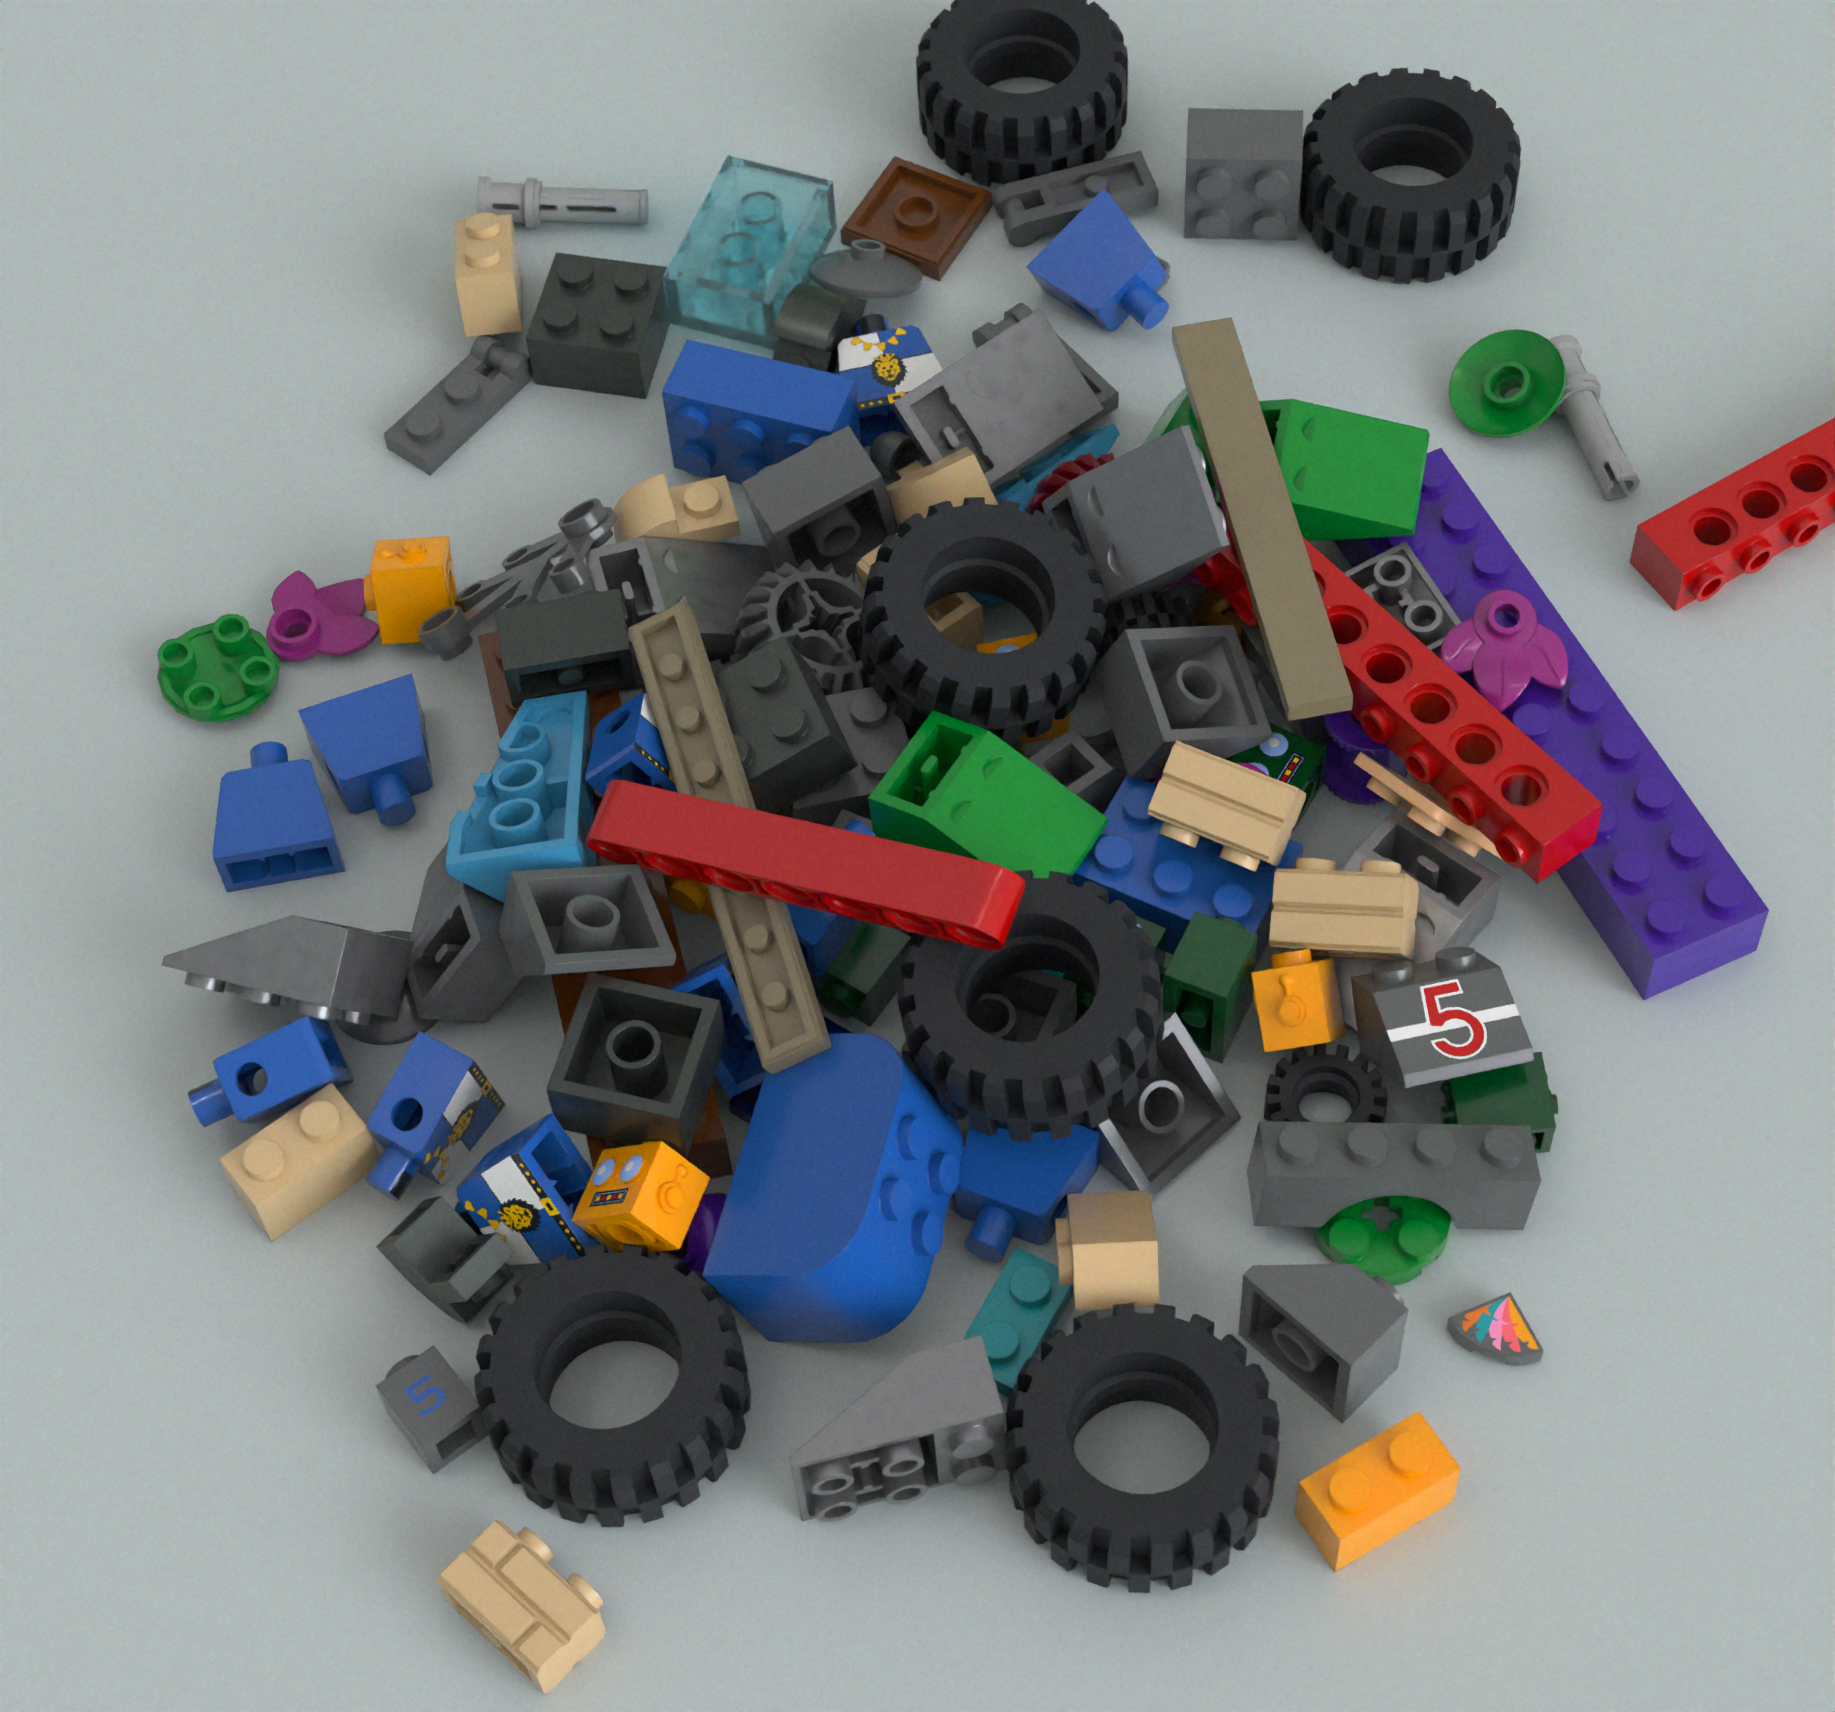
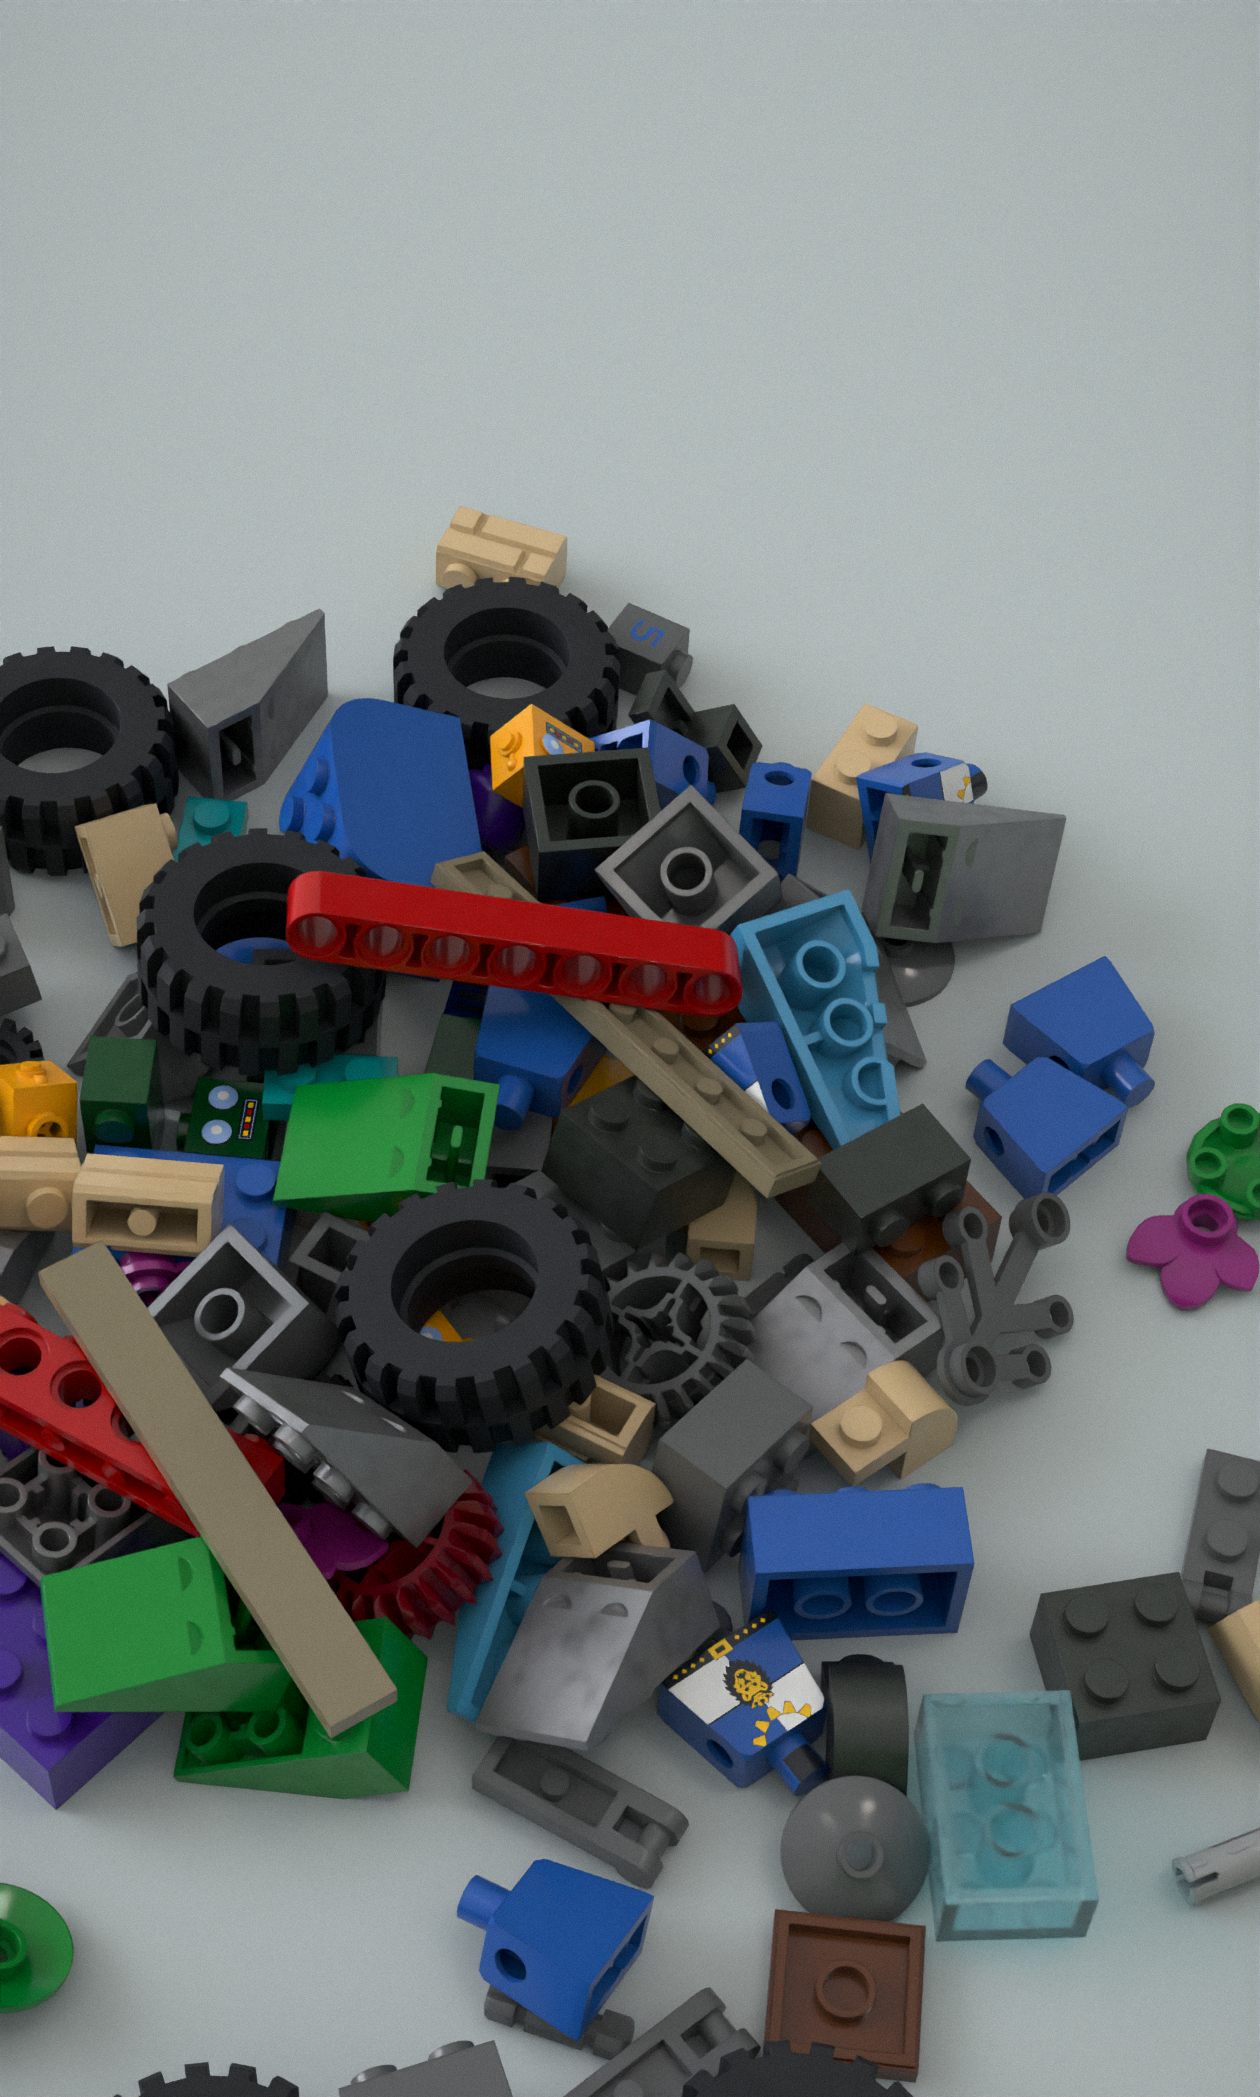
camera: 150 degrees right, 5 degrees down
light orange head [364,536,460,645] -> none

